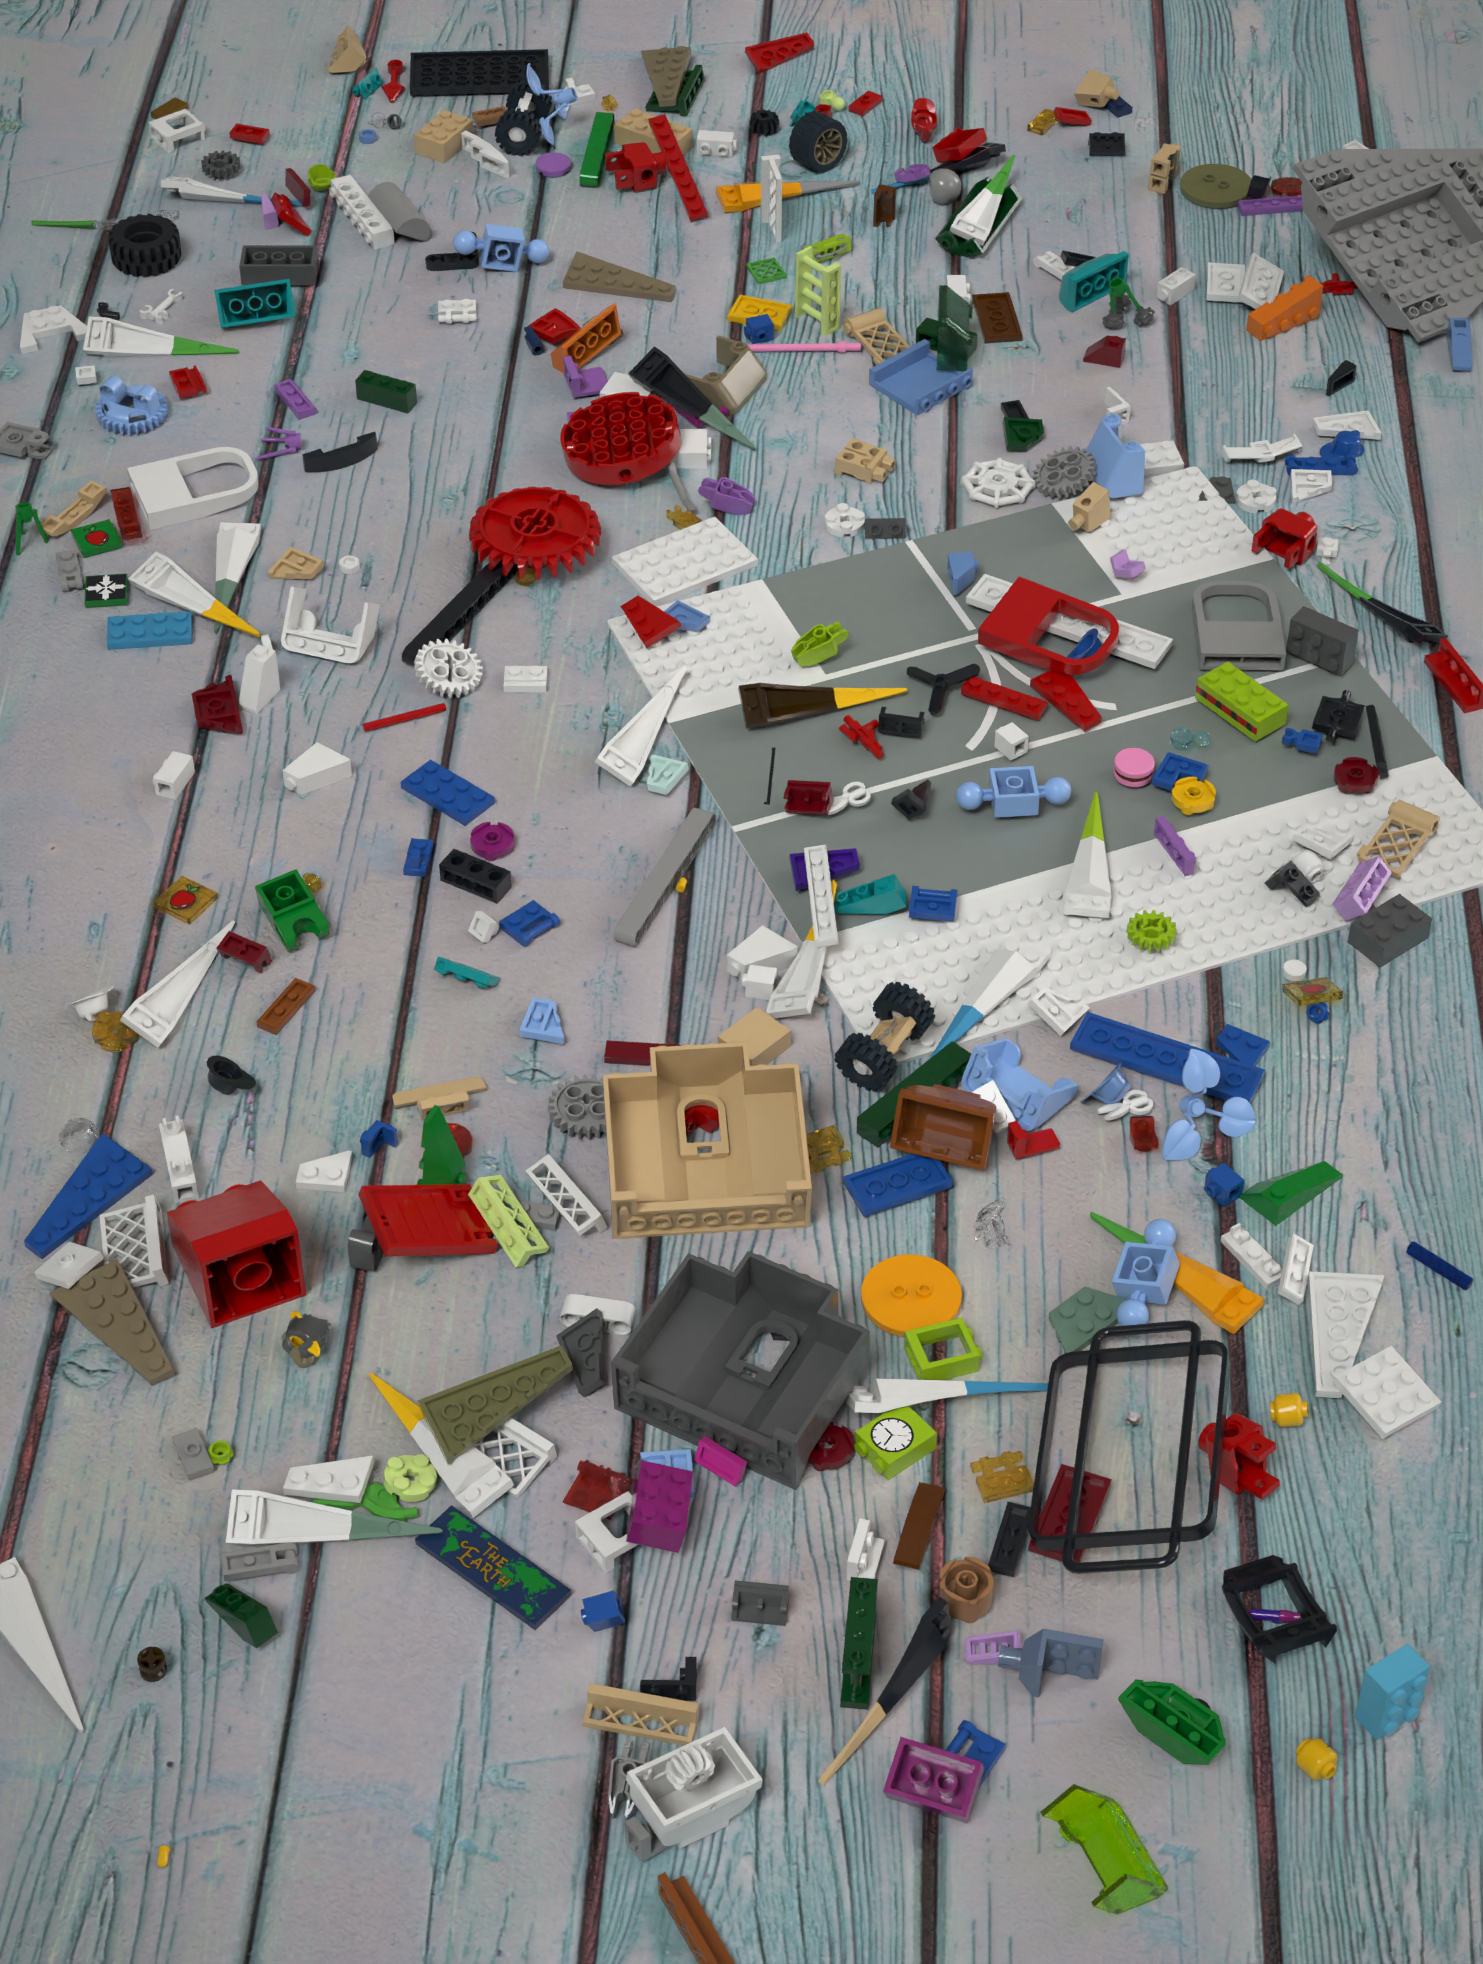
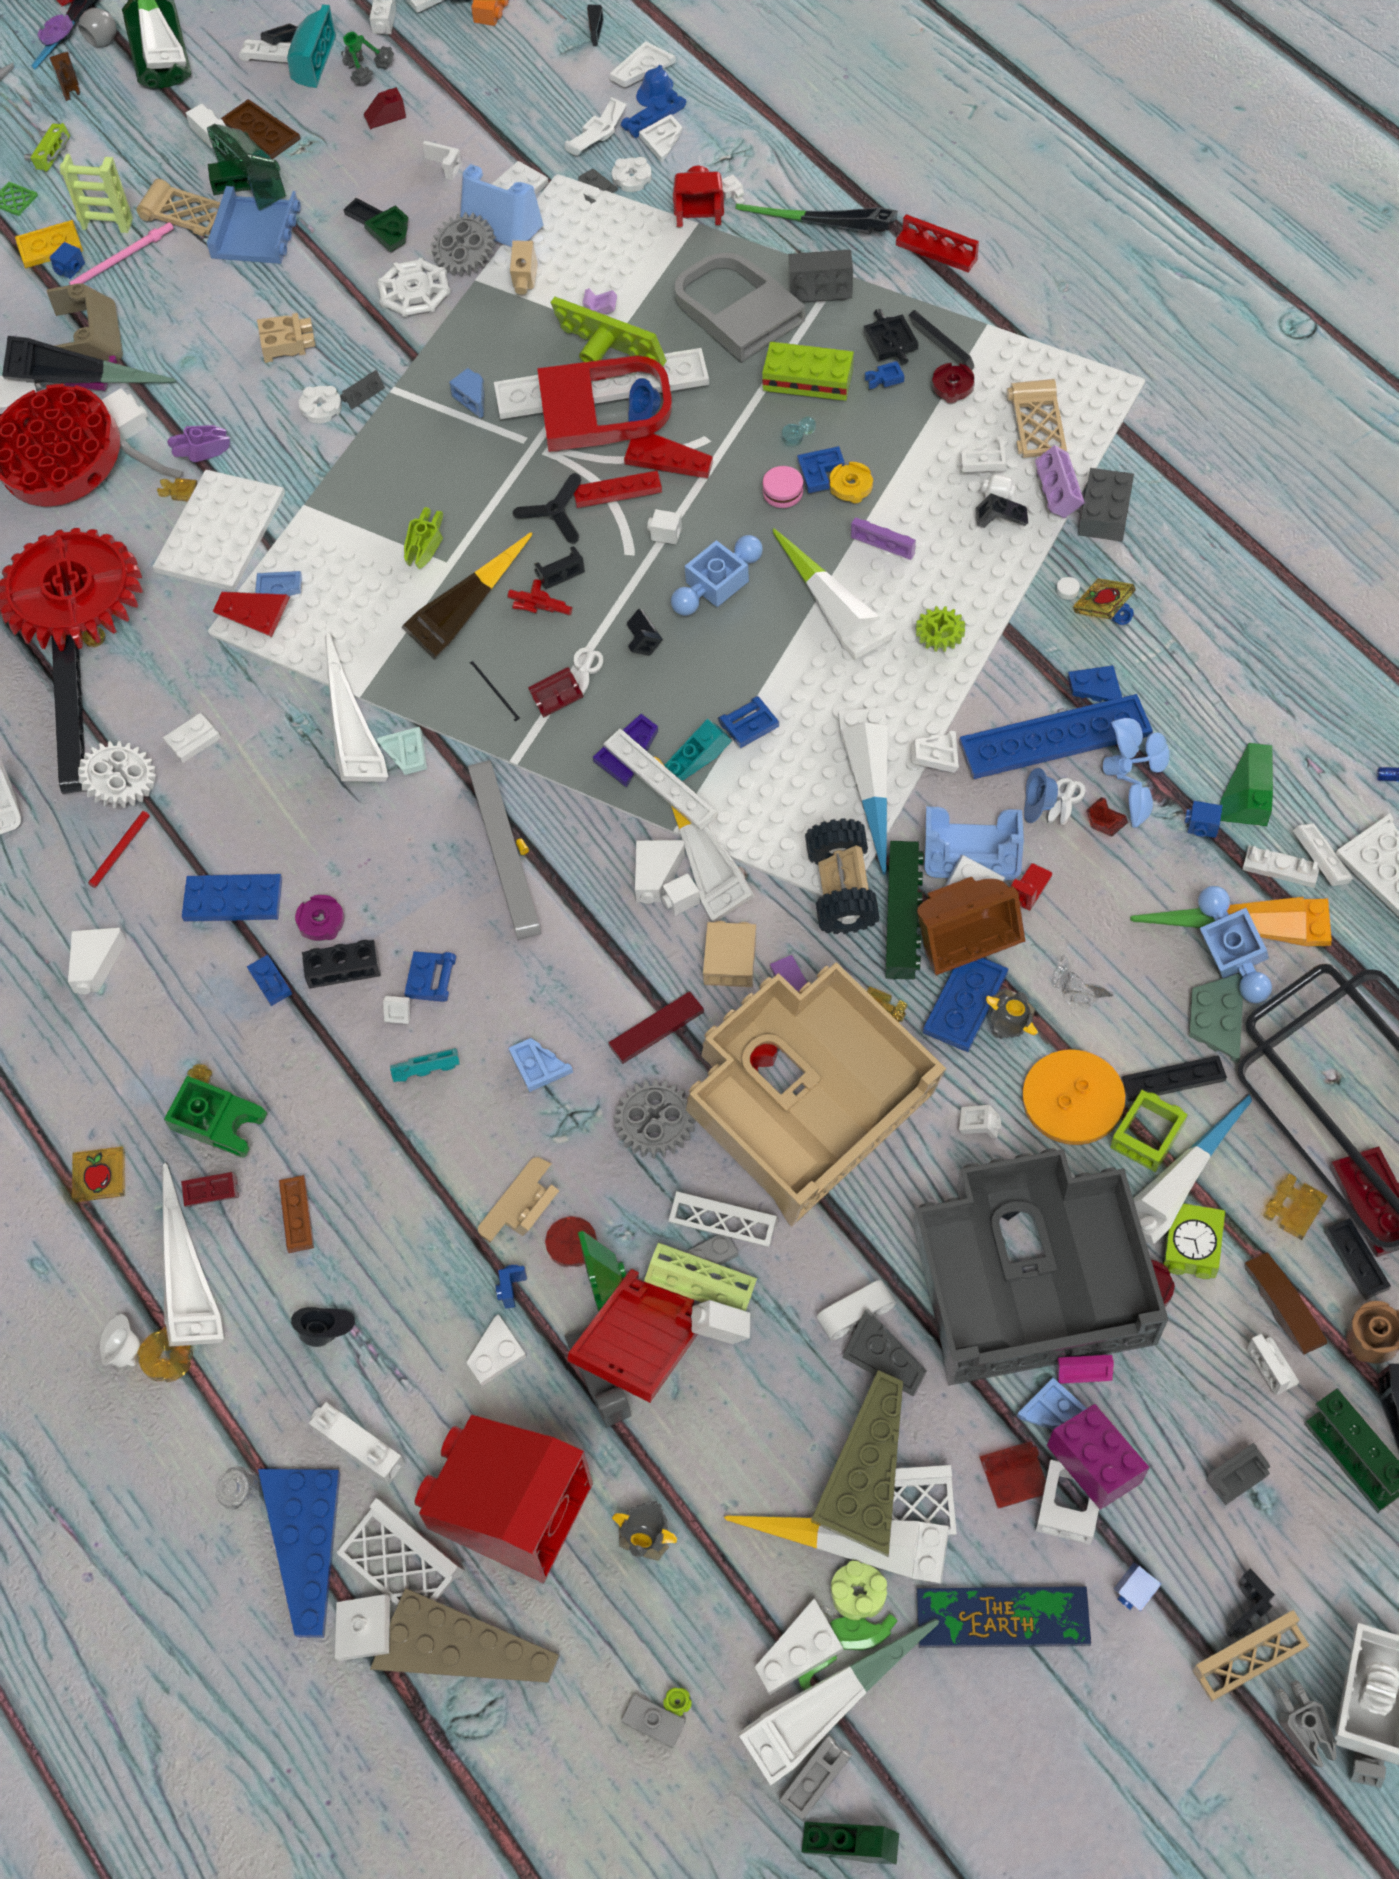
camera: 35 degrees left, 15 degrees up
none -> lime plate [550,296,667,366]
none -> white brick [691,1300,750,1344]
none -> white bracket [959,1105,1001,1138]
none -> dark grey hair [986,989,1038,1039]
none -> black tile [1121,1055,1227,1102]

